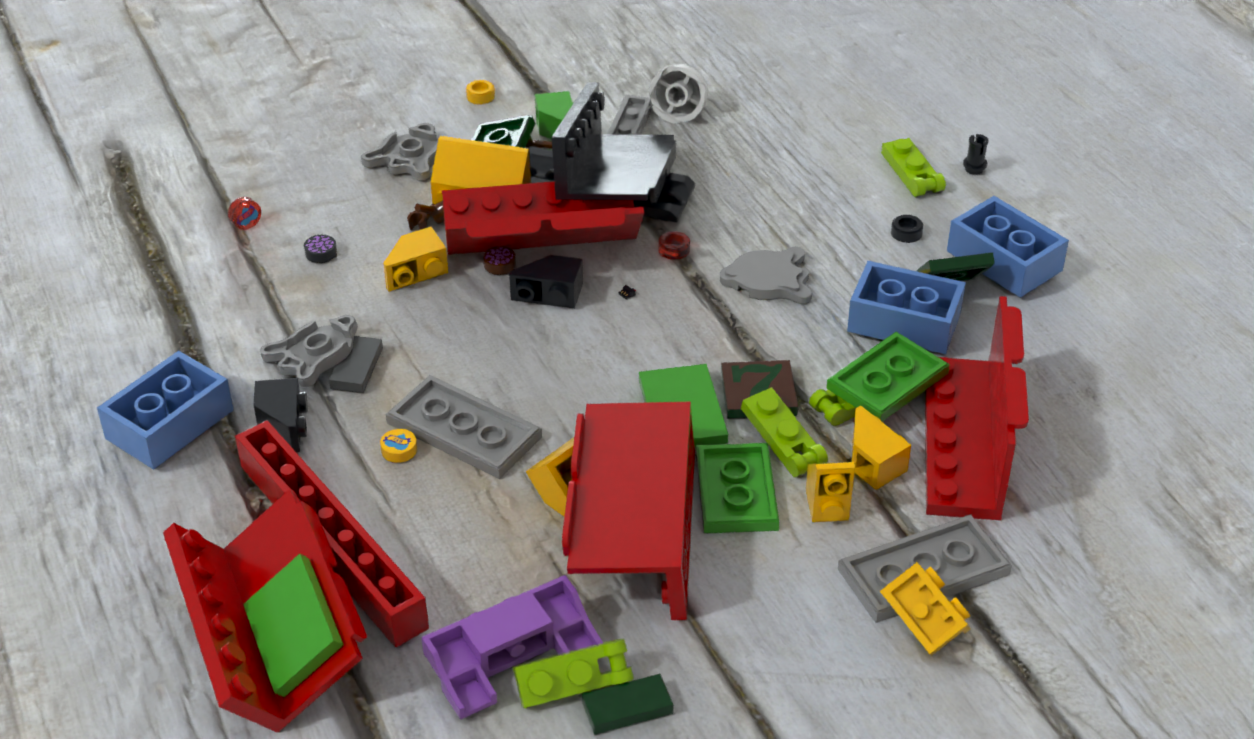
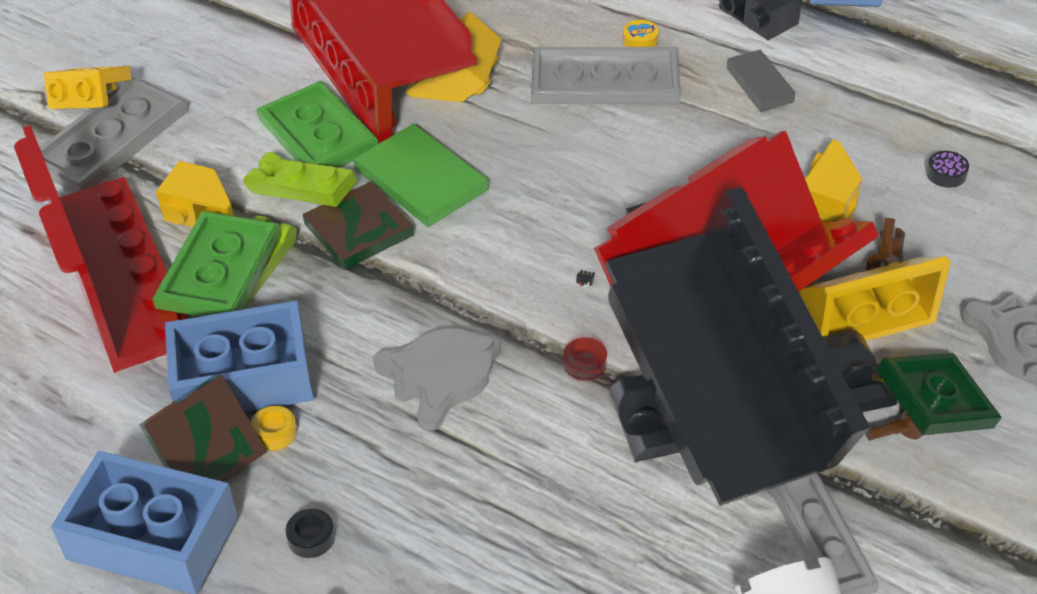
camera: 150 degrees right, 5 degrees up
light grey tile [260,315,358,387] -> none
bright green slope [535,91,574,140] -> none
yellow slope [806,462,855,522] -> none

